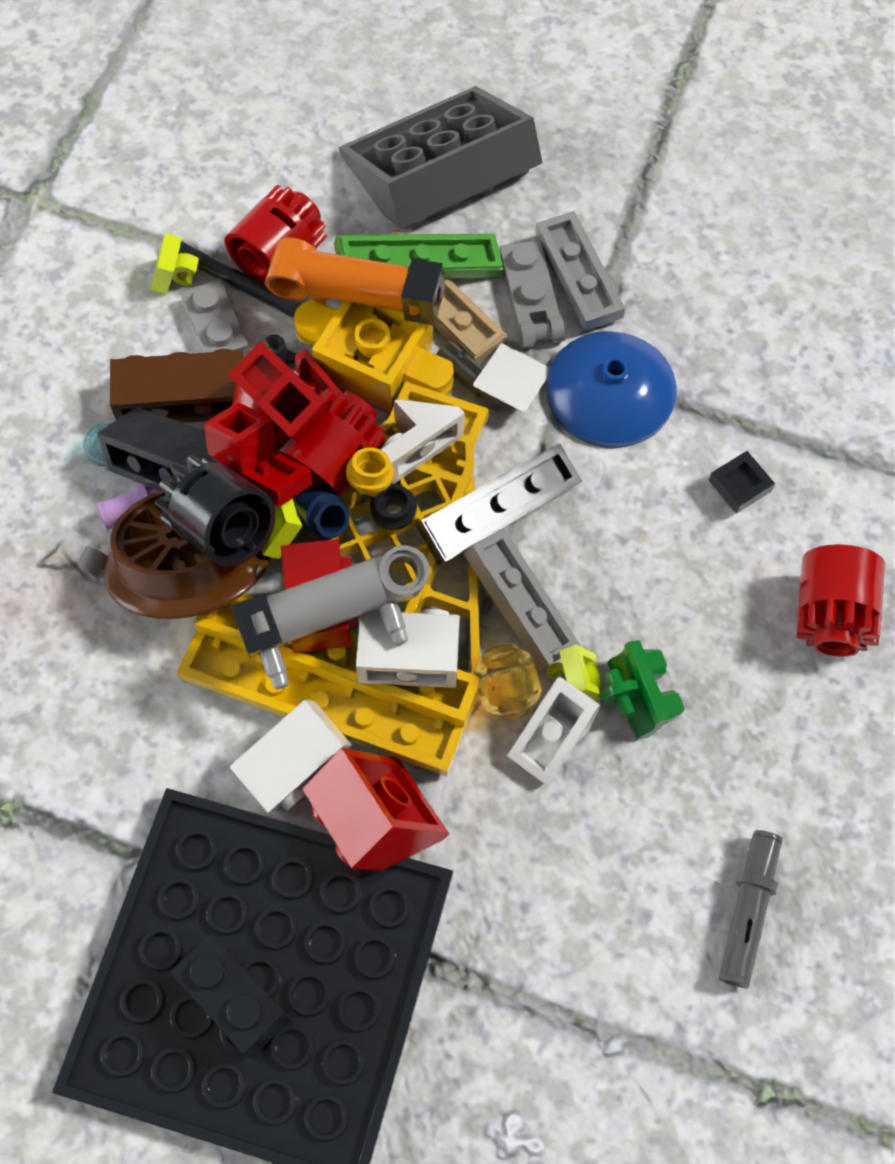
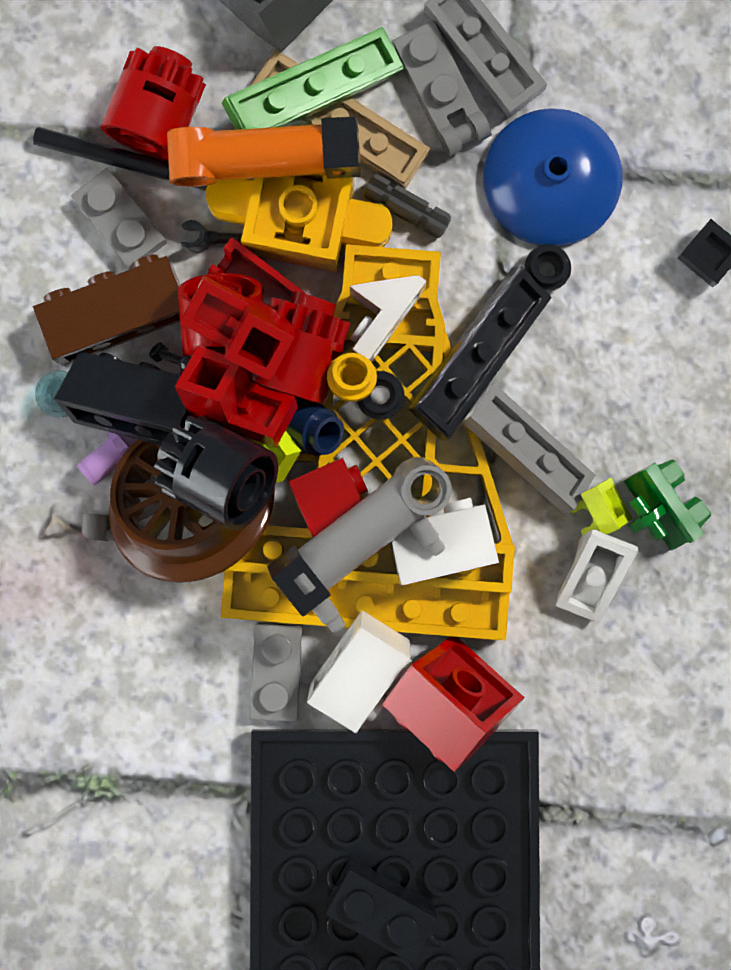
camera: 15 degrees left, 20 degrees up
neon yellow tile [150,232,199,295] -> none
white sticker [473,343,550,412] -> none
clear yellow head [473,644,542,720] -> none
none -> light grey plate [249,623,303,722]
none -> black plate [524,244,571,292]

